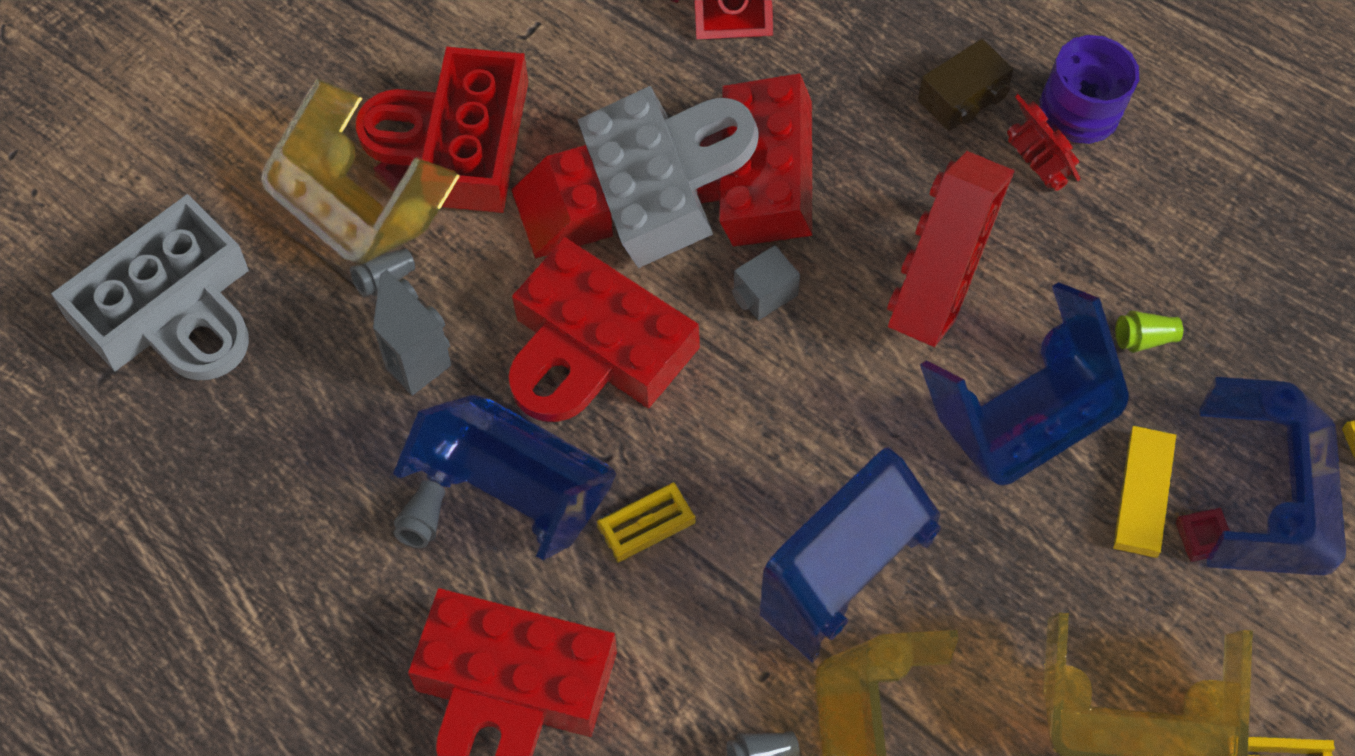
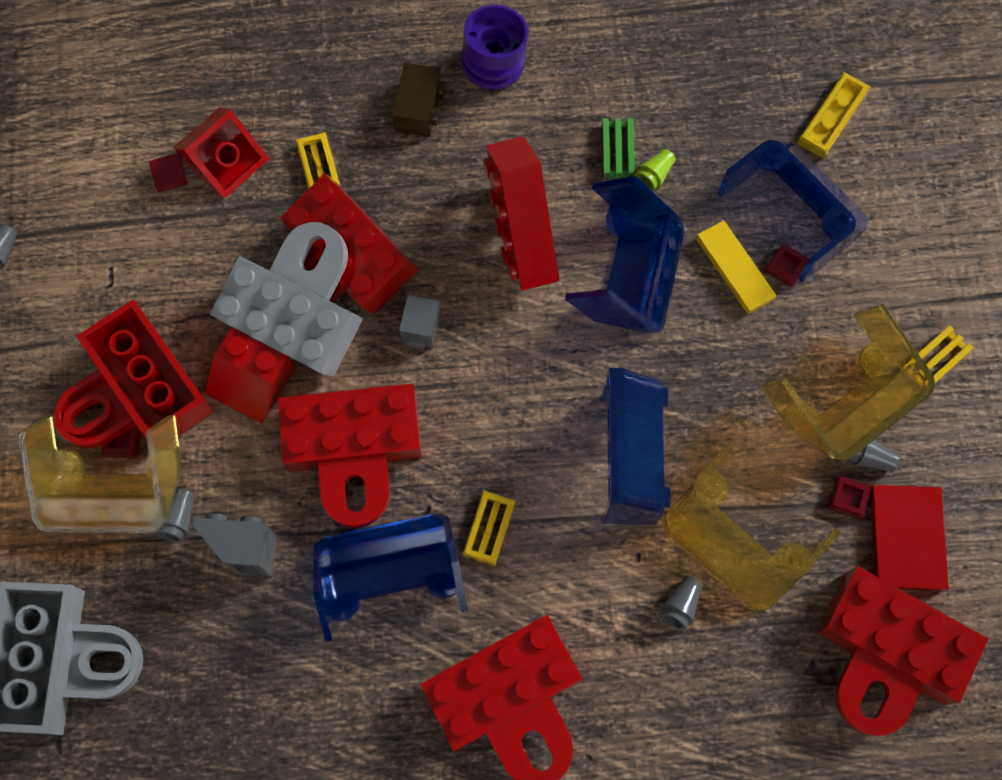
camera: 45 degrees left, 10 degrees up
dark grey cone [394,480,445,549] -> none
red hinge [1007,94,1081,191] -> none
none -> yellow tile [296,132,340,188]
none -> bright green tile [602,118,635,179]

